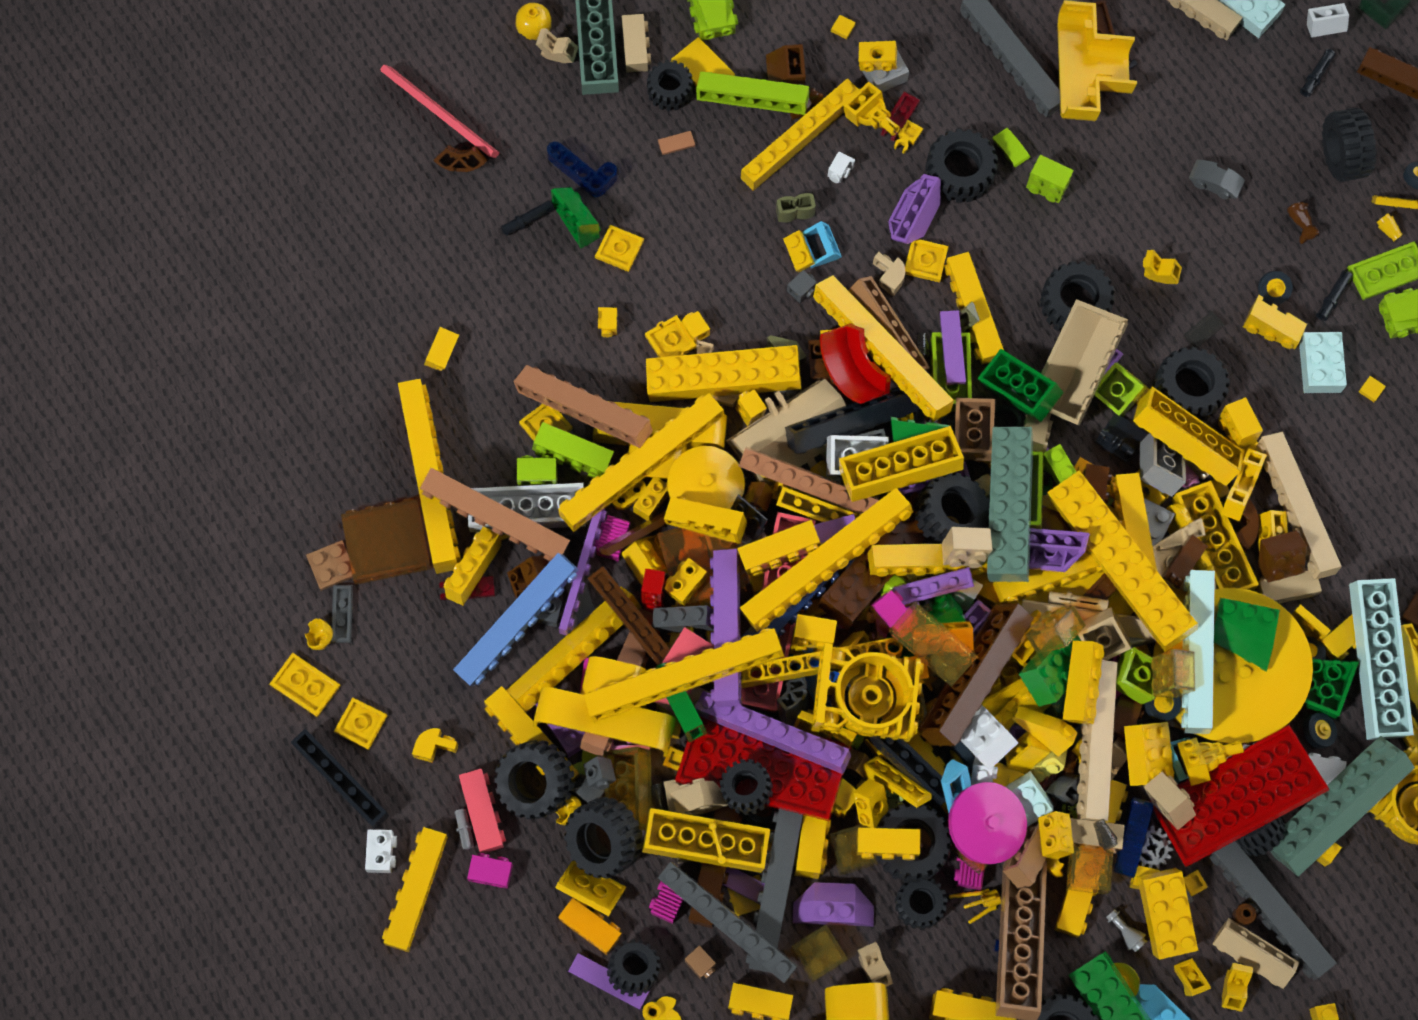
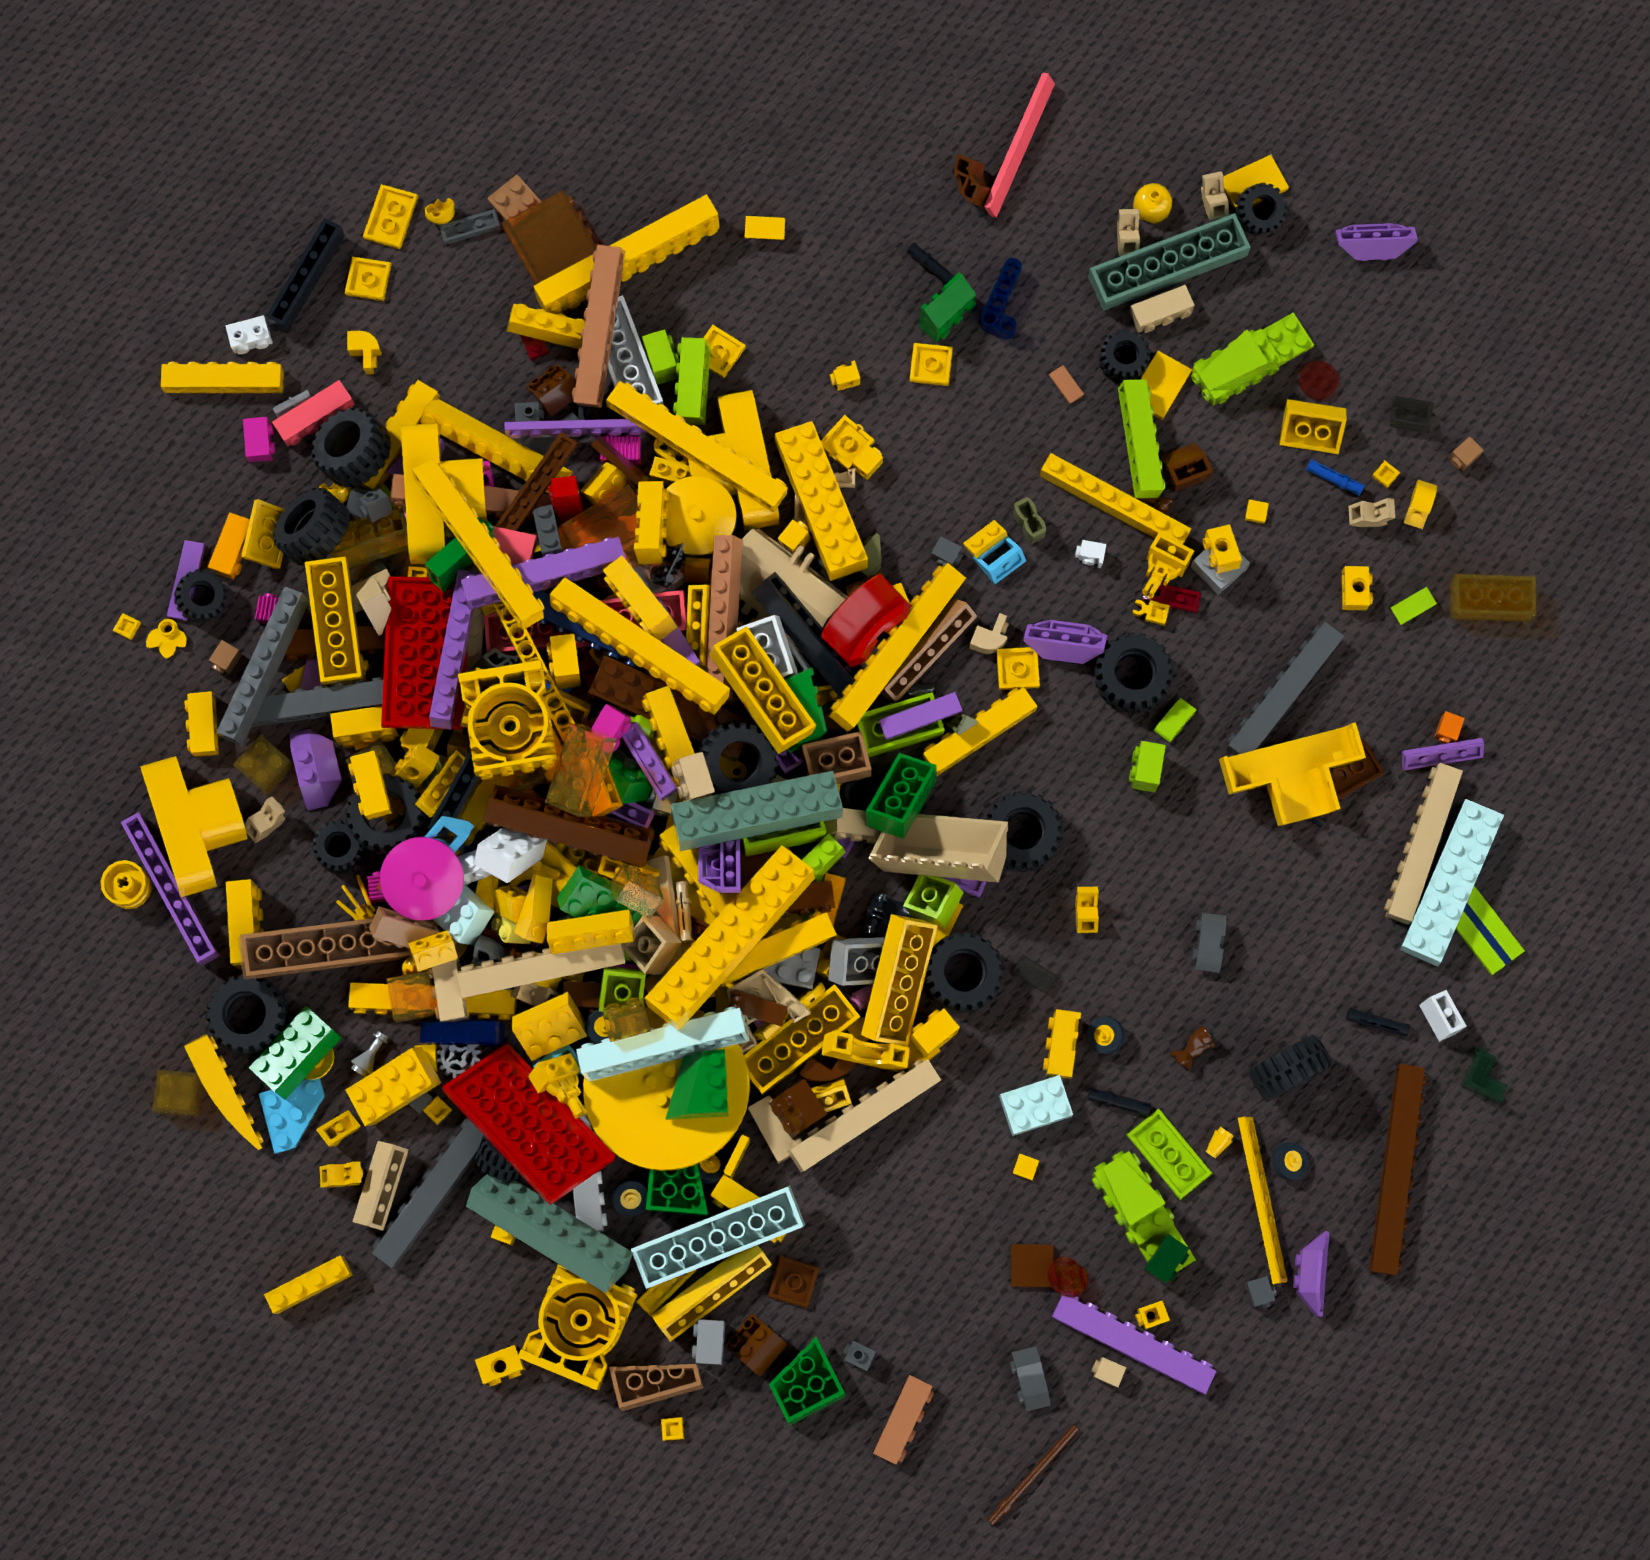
camera: 75 degrees right, 5 degrees up
medium blue brick [453,553,579,686] -> none
nougat brick [513,365,653,448] -> none
yellow brick [664,558,709,607] -> none
yellow hinge [709,822,726,864] -> none
black tyre [720,759,773,815] -> none
clear smoke cone [1093,819,1118,851] -> none
tan brick [1144,772,1196,830] -> none
reddish brown brick [1232,904,1256,926] -> none

